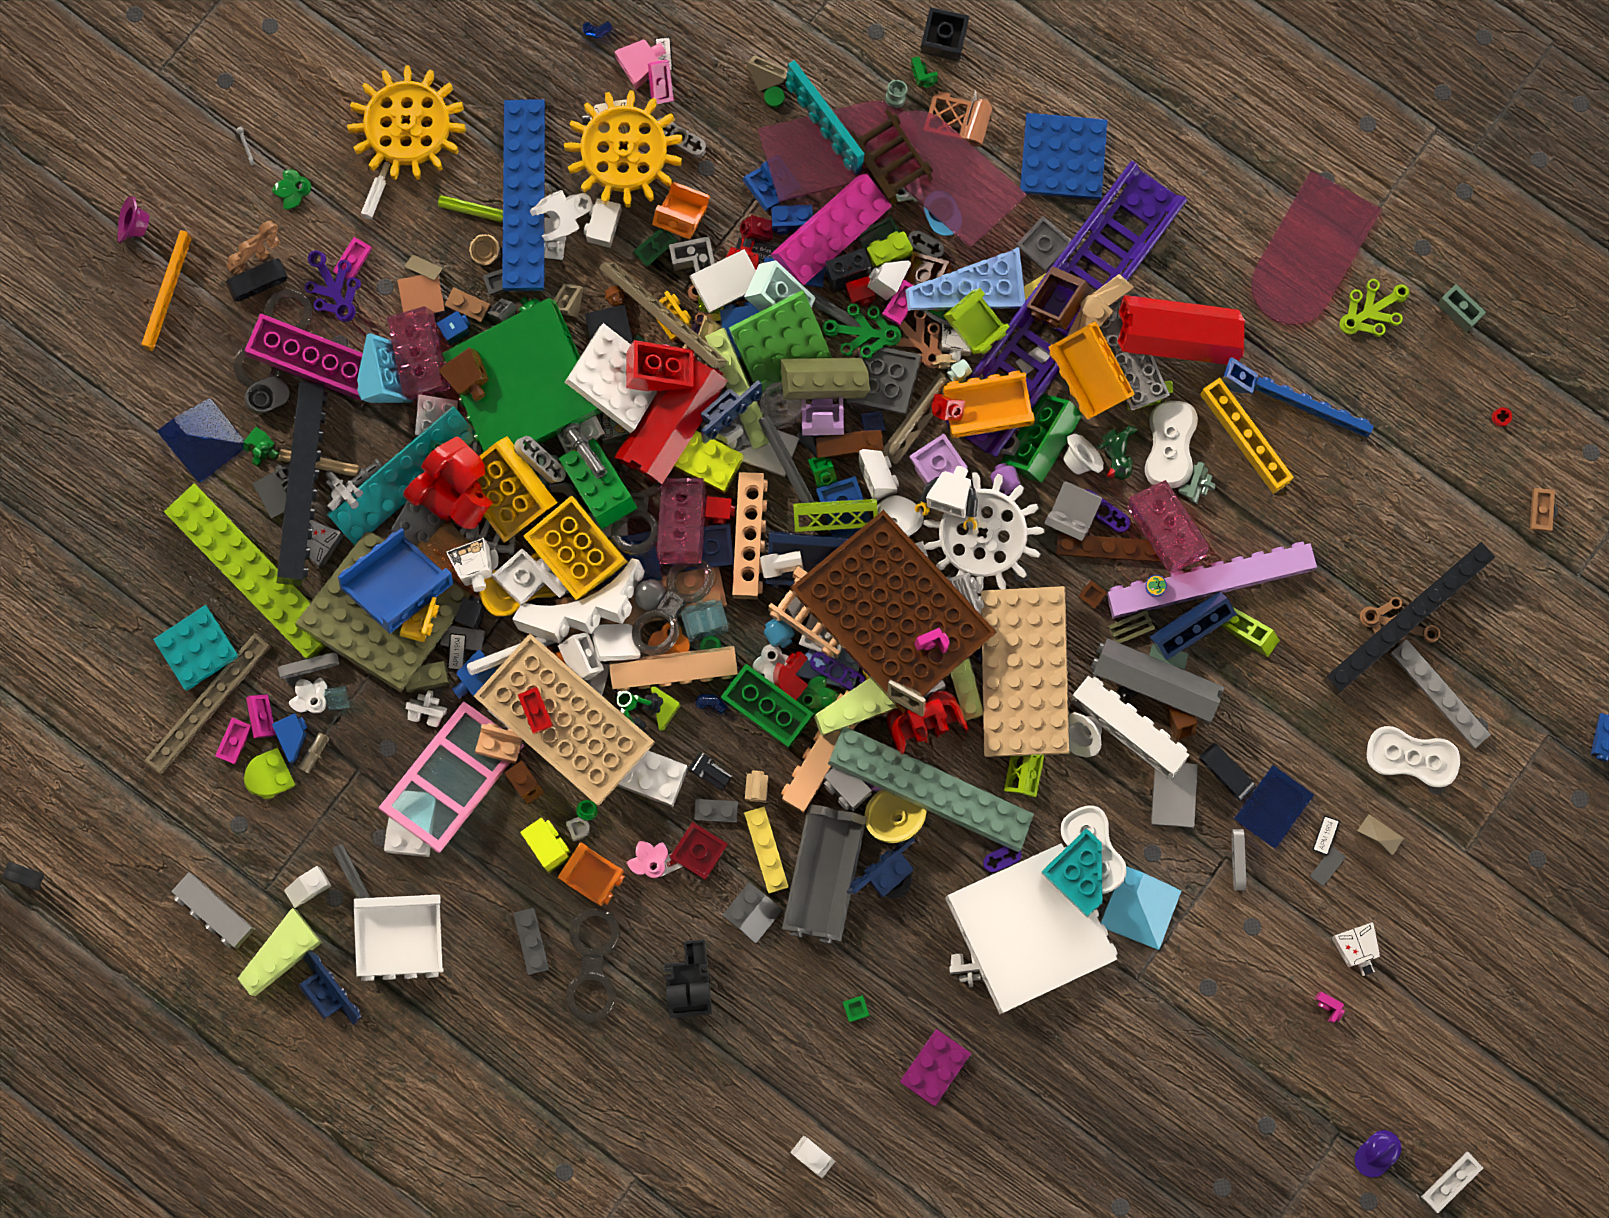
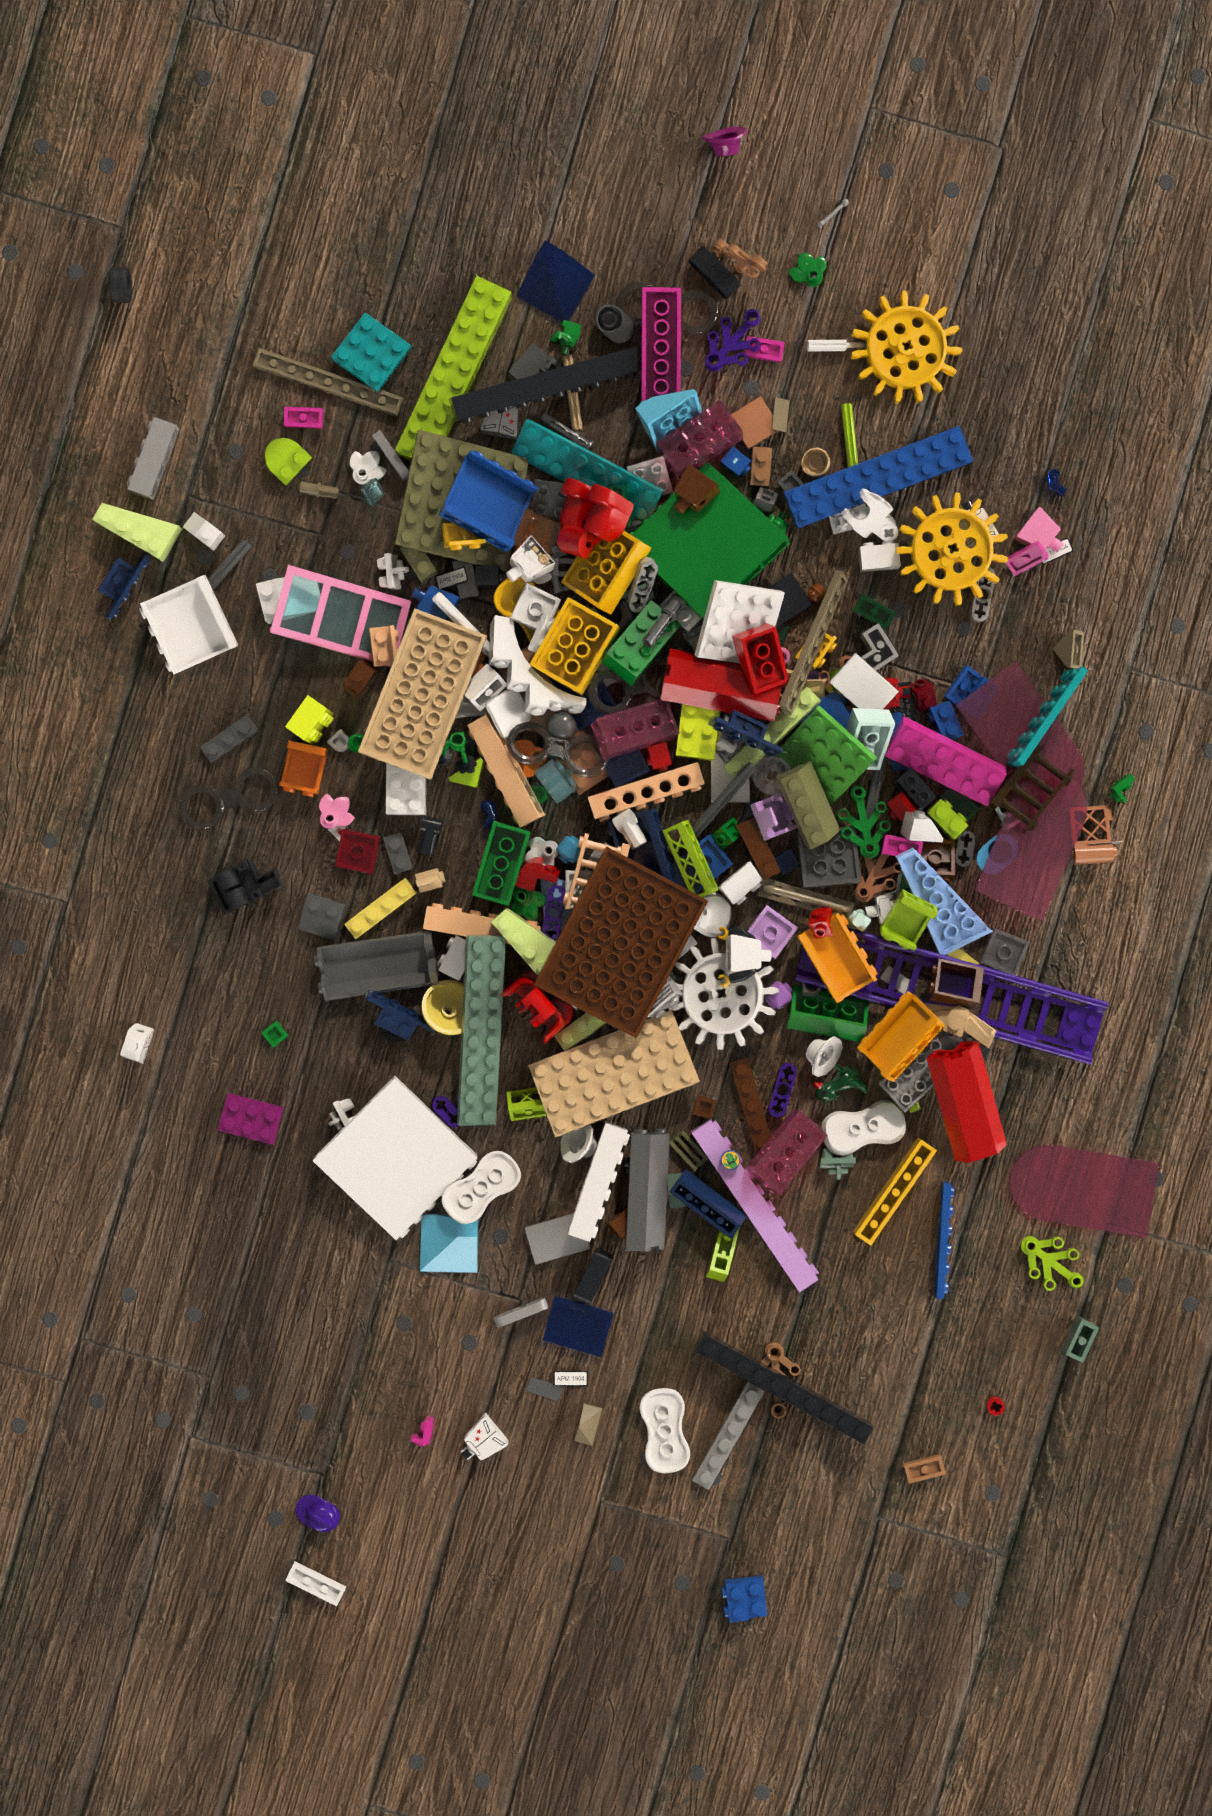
camera: 65 degrees right, 10 degrees up
light orange tile [142,230,191,351] -> none
dark pink plate [246,694,276,738] -> none
blue slope [272,713,307,764] -> none
light grey piece [325,471,363,511] -> none
red plate [518,687,553,734] -> none
dark tan slope [554,284,583,318] -> none
orange panel [652,182,710,239] -> none
green tile [764,86,785,108] -> none
sand green wheel [885,80,907,108] -> none
dark tan slope [887,680,926,717] -> none
dark pink bracket [914,628,949,653] -> none
black brick [920,7,970,62] -> none
tan plate [933,354,957,369] -> none
blue plate [1020,113,1107,200] -> none
teal plate [1041,828,1102,917] -> none
light grey bracket [1044,481,1102,541] -> none
blue slope [1222,358,1259,393] -> none

